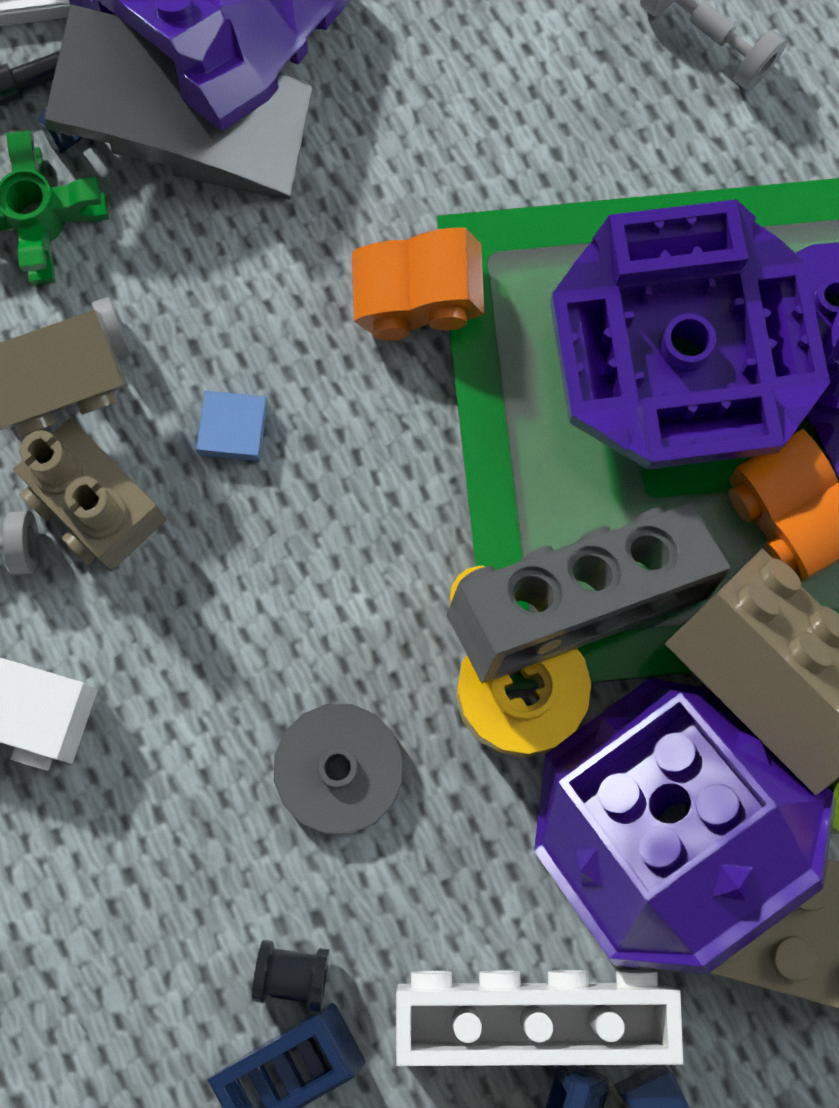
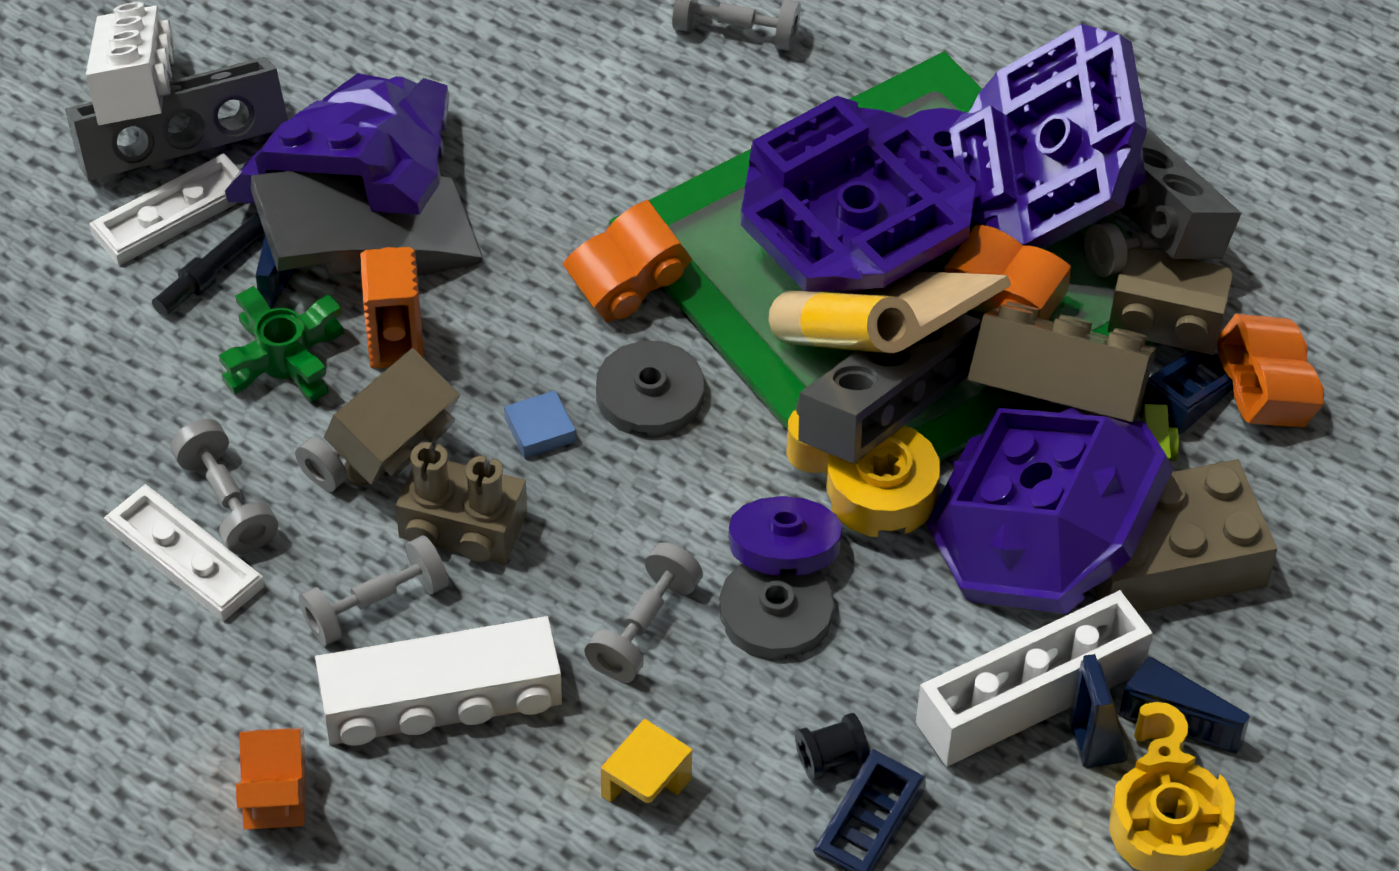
camera: 30 degrees left, 25 degrees down
none -> orange brick [360,247,424,369]
none -> light grey wheel [584,543,703,683]
none -> dark grey plate [596,341,704,437]
none -> yellow panel [601,718,693,803]
none -> dark purple plate [728,496,842,576]
none -> tan door [768,271,1011,353]

